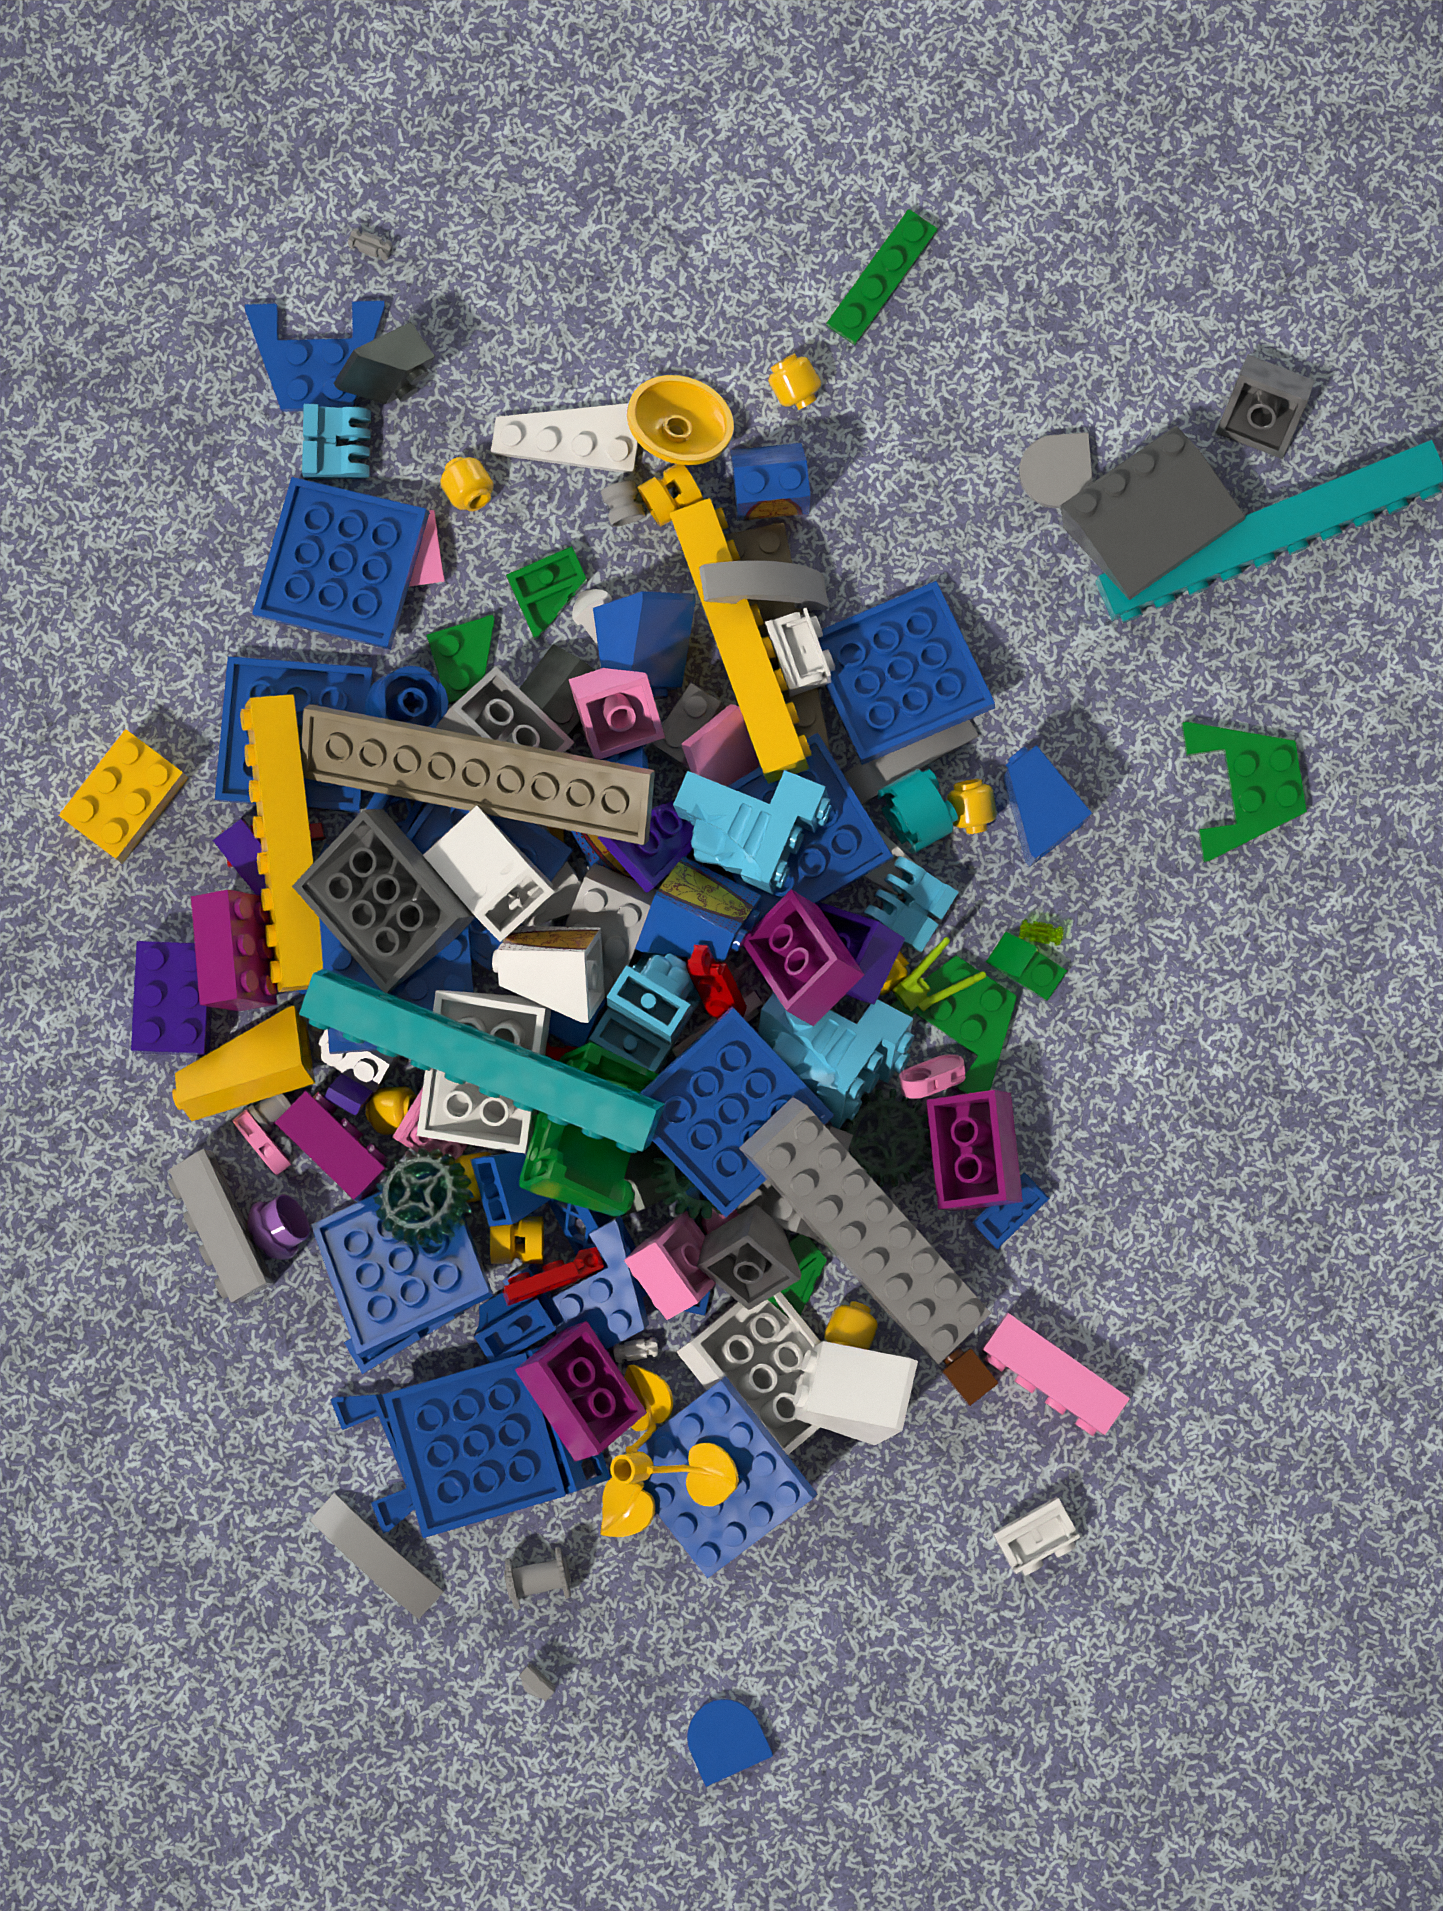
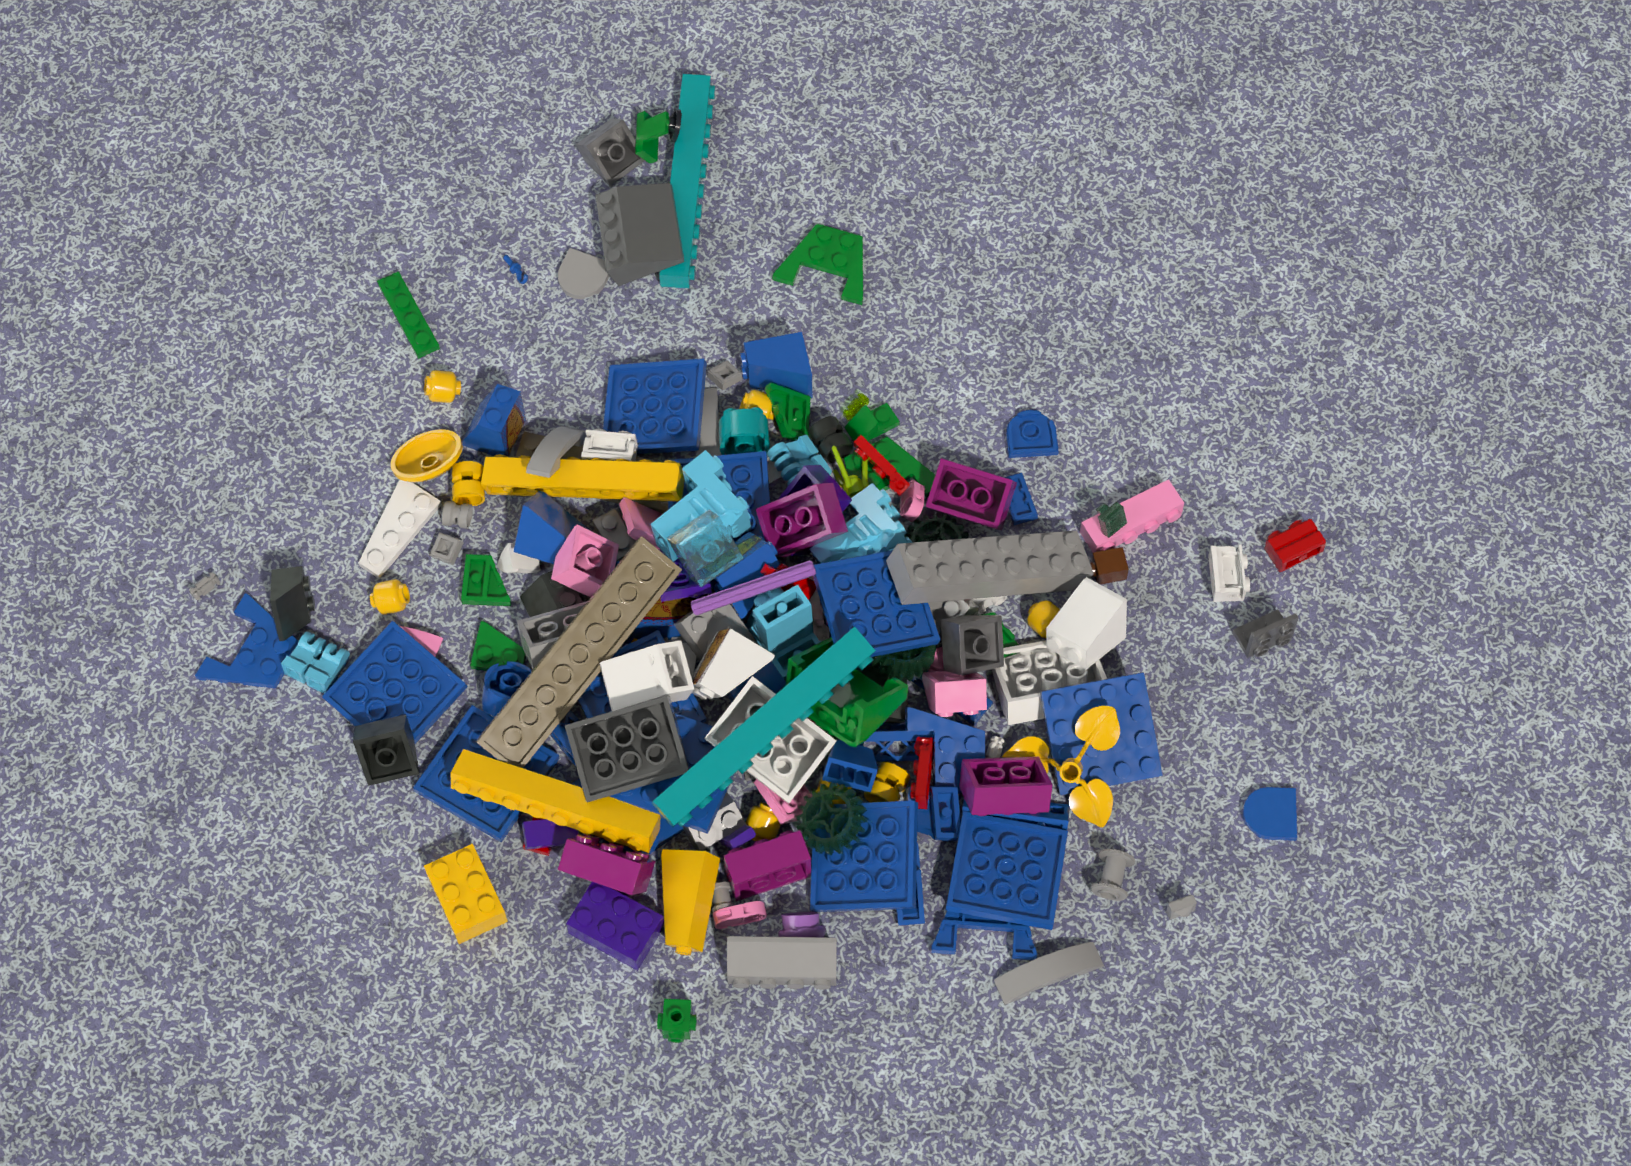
camera: 65 degrees left, 20 degrees down
none -> pearl dark grey slope [353,714,419,786]
none -> light grey tile [429,532,464,565]
none -> blue hand [503,255,528,284]
none -> green piece [635,108,682,163]
none -> green brick [657,999,697,1043]
none -> clear light blue brick [667,509,744,587]
none -> medium lavender axle [691,561,816,615]
none -> light grey tile [708,360,742,390]
none -> green wing [765,382,811,441]
none -> pearl dark grey wheel [809,416,853,463]
none -> red hinge [854,435,910,496]
none -> blue tile [1006,410,1059,458]
none -> clear green tile [1096,502,1127,538]
none -> flat silver bracket [1232,609,1299,658]
none -> red brick [1264,519,1326,573]

